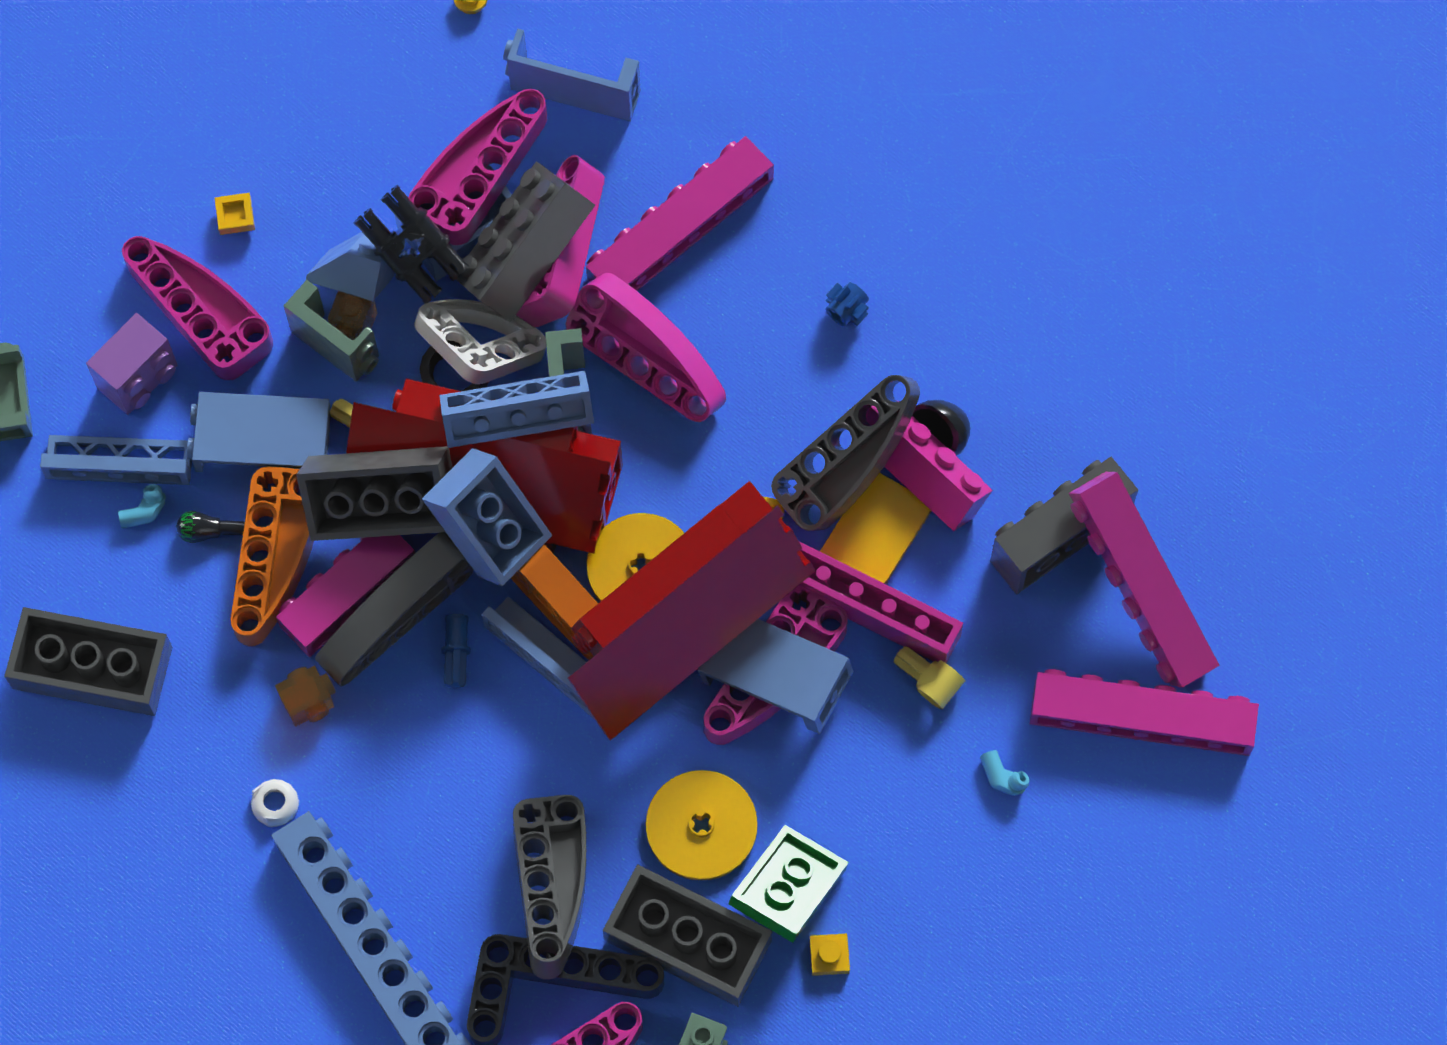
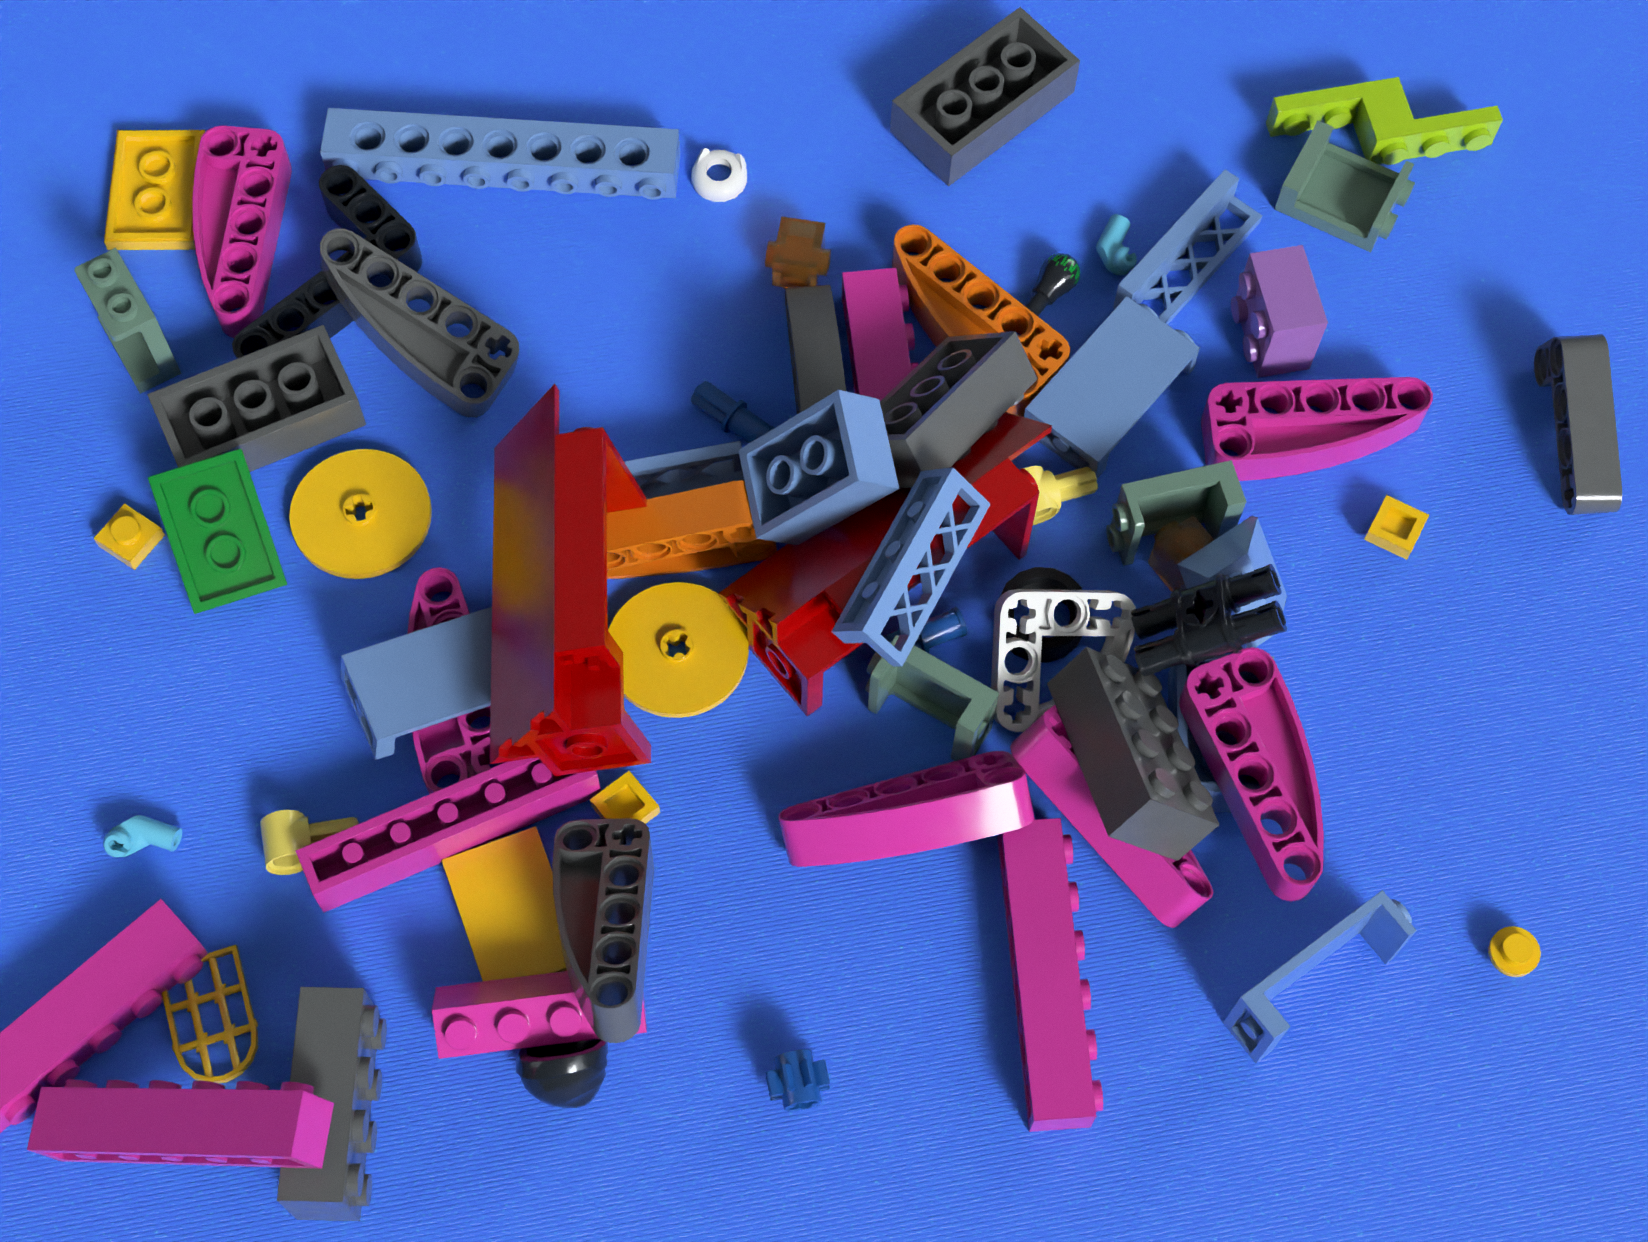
camera: 125 degrees right, 5 degrees down
none -> yellow window [162,945,258,1083]
none -> dark grey beam [1534,334,1622,515]

